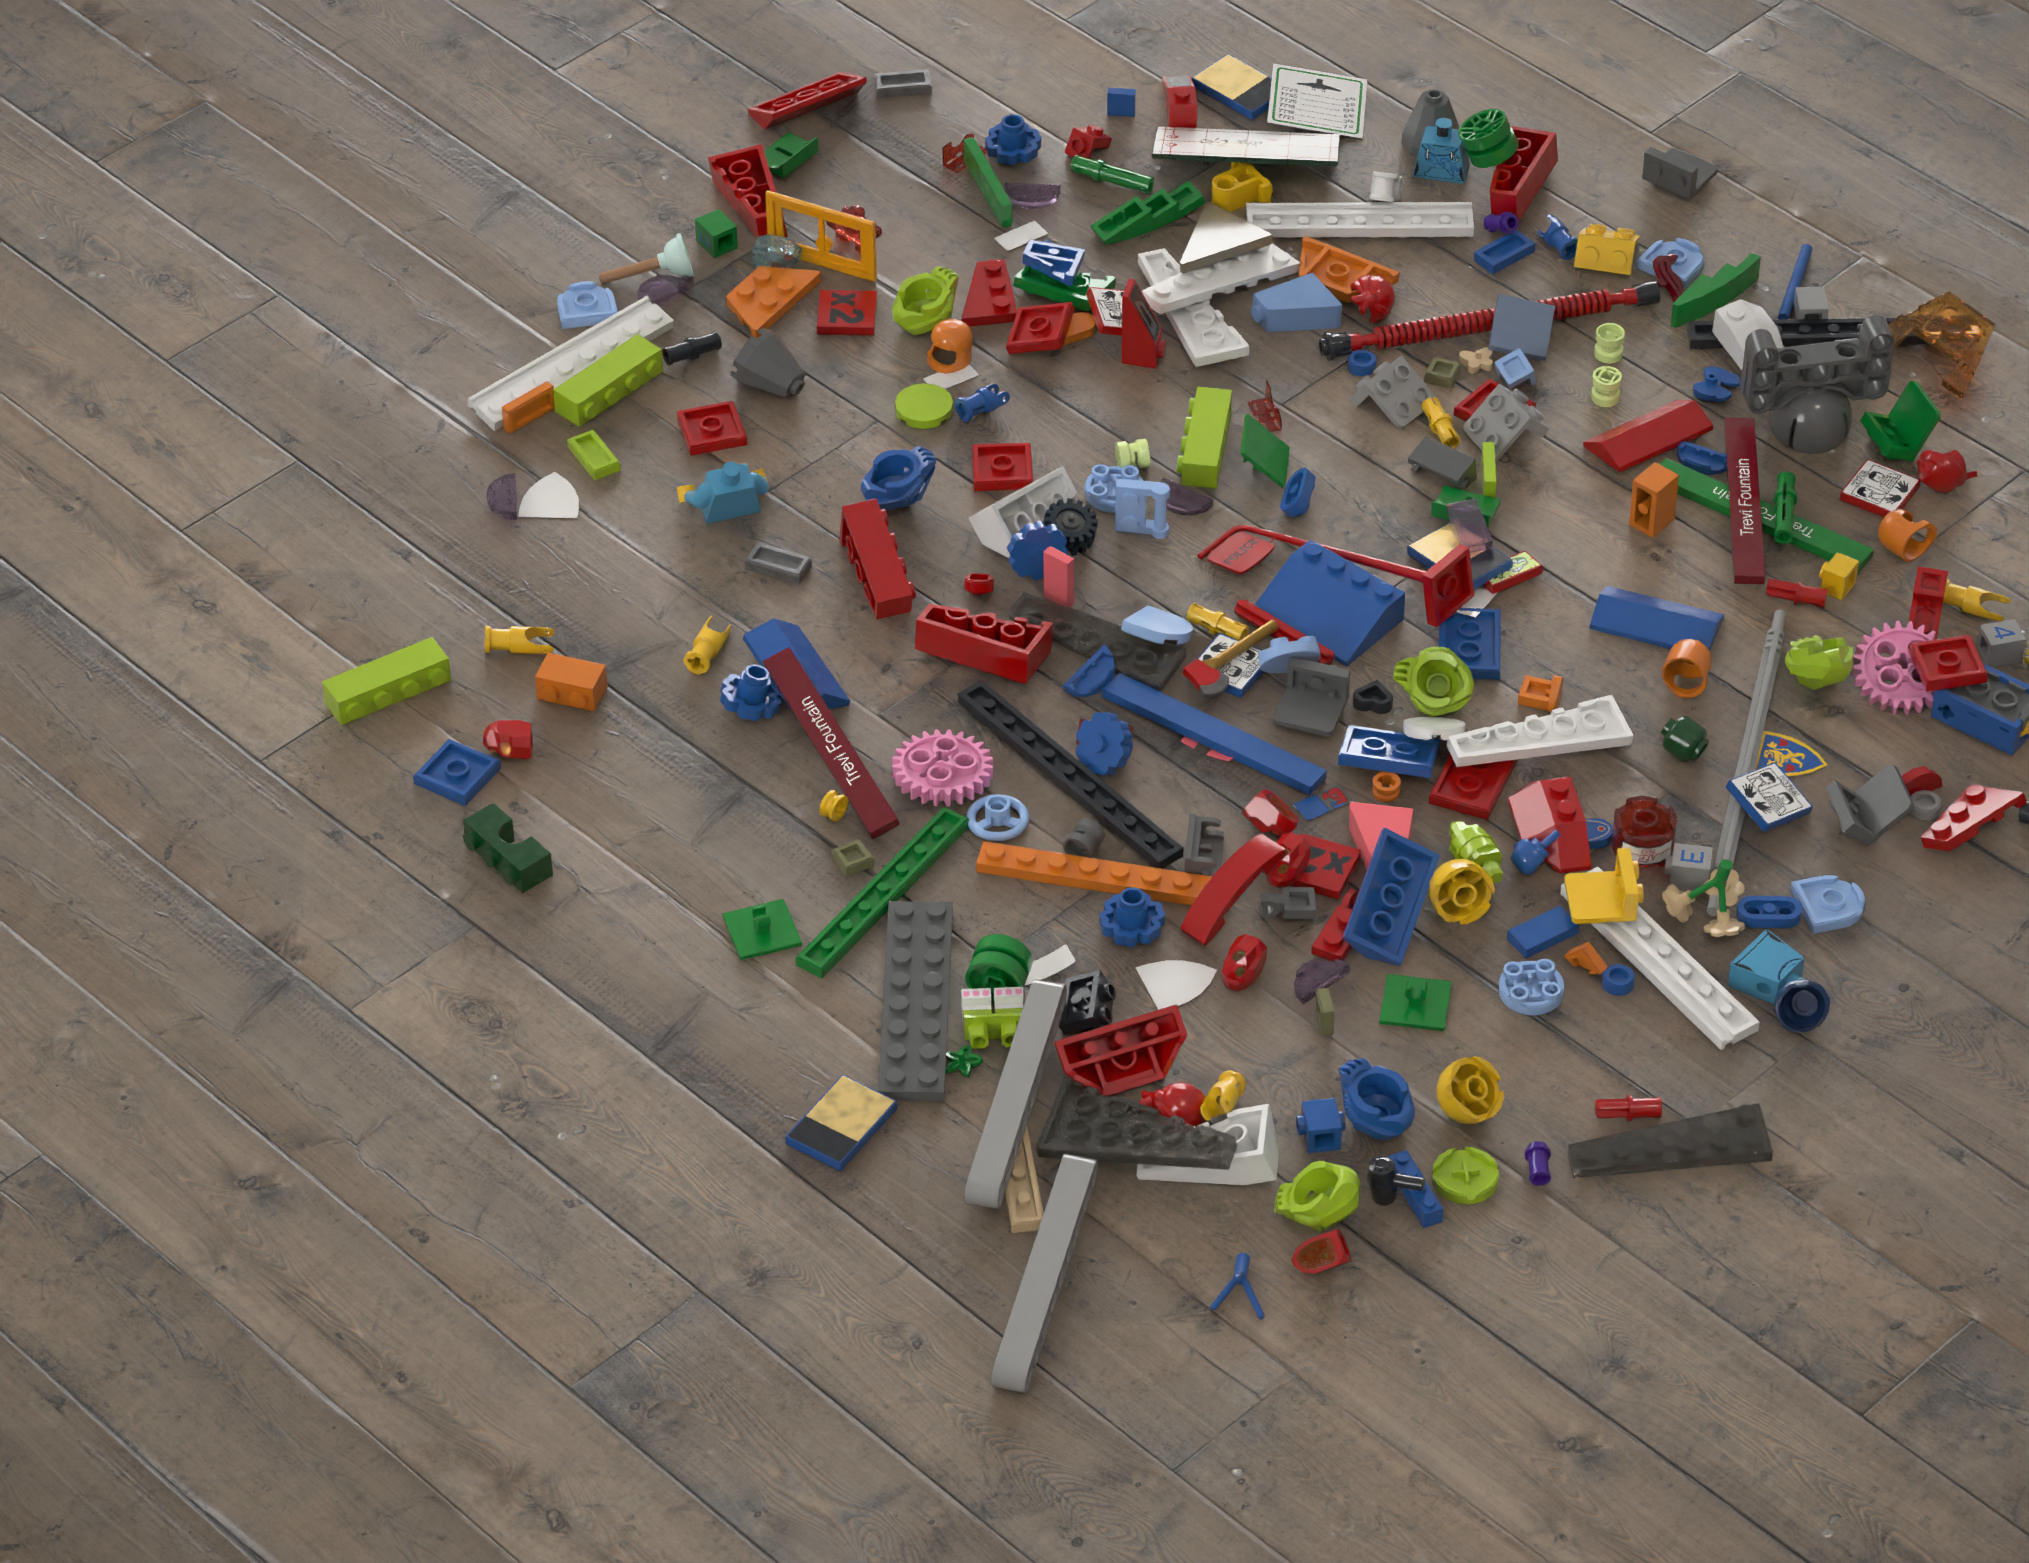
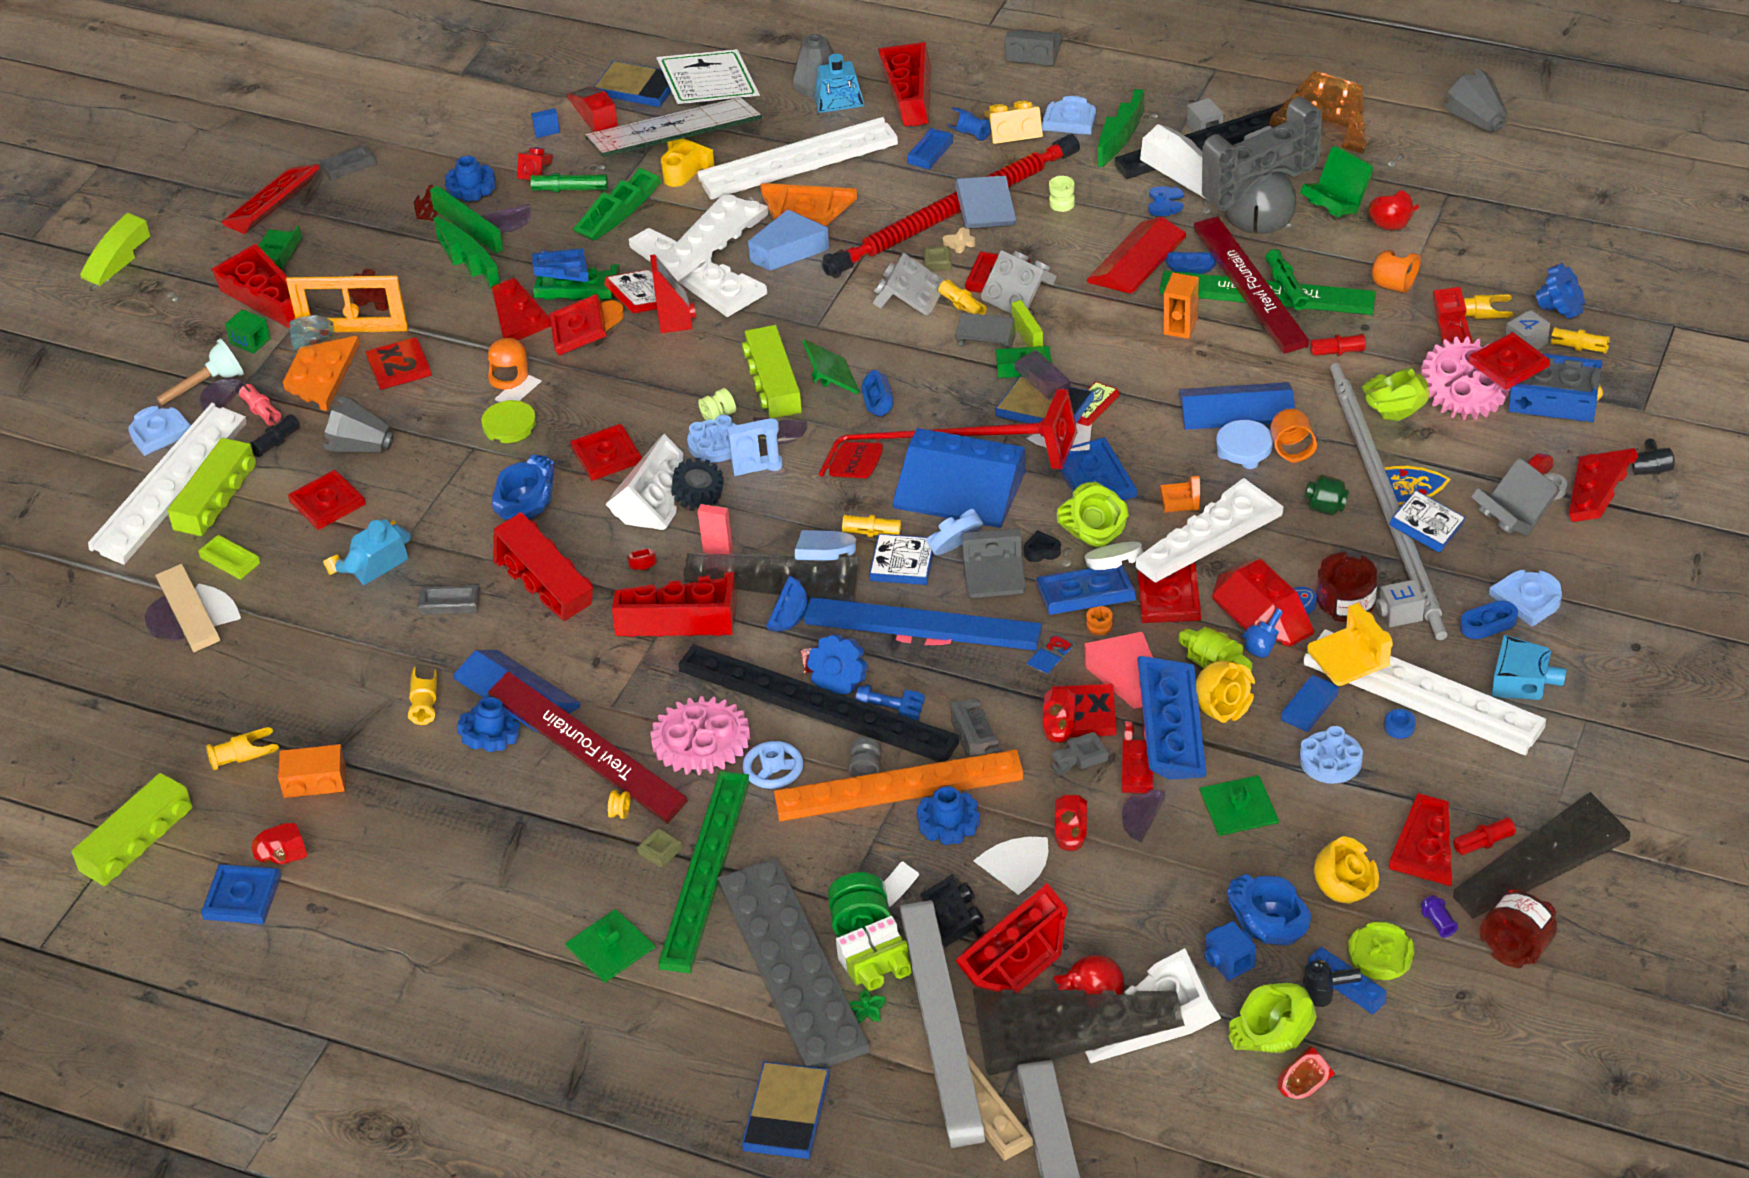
camera: 20 degrees left, 0 degrees up
dark green arch [463,803,553,893] -> none
orange tile [502,381,555,434] -> none
lime helmet [892,266,959,335] -> none
blue piece [954,384,1010,423] -> none
white sticker [994,221,1048,251] -> none
blue plant [1007,521,1068,580] -> none
tile [1180,202,1273,274] -> none
red slope [1180,833,1287,947] -> none
piece [1183,620,1279,697] -> none
yellow piece [1201,1070,1246,1121] -> none
blue plant [1210,1253,1265,1319] -> none
red axle [1234,600,1335,665] -> none
red rock [1242,789,1299,836] -> none
clear red piece [1247,381,1282,432] -> none
olive tile [1315,988,1335,1035] -> none
blue tile [1347,350,1377,376] -> none
red hat [1350,275,1396,324] -> none
white piece [1369,171,1403,202] -> none
green wheel [1458,108,1519,168] -> none
dark purple pin [1484,212,1518,234] -> none
light blue panel [1495,348,1537,389] -> none
orange tile [1564,942,1608,975] -> none
yellowish green wheel [1591,366,1622,407] -> none
dark red piece [1653,253,1684,302] -> none
tan plant [1662,859,1745,937] -> none
dark blue hair [1773,979,1830,1032] -> none
blue bar [1778,244,1813,320] -> none
yellow plate [1819,552,1859,600] -> none
tile [1840,459,1921,517] -> none
none -> lime slope [80,213,150,286]
none -> tan tile [155,564,220,653]
none -> coral pin [239,384,281,426]
none -> green slope [433,216,500,288]
none -> blue hinge [855,684,925,721]
none -> light blue tile [1216,420,1273,469]
none -> red wing [1389,793,1452,886]
none -> clear red brick [1479,888,1557,969]

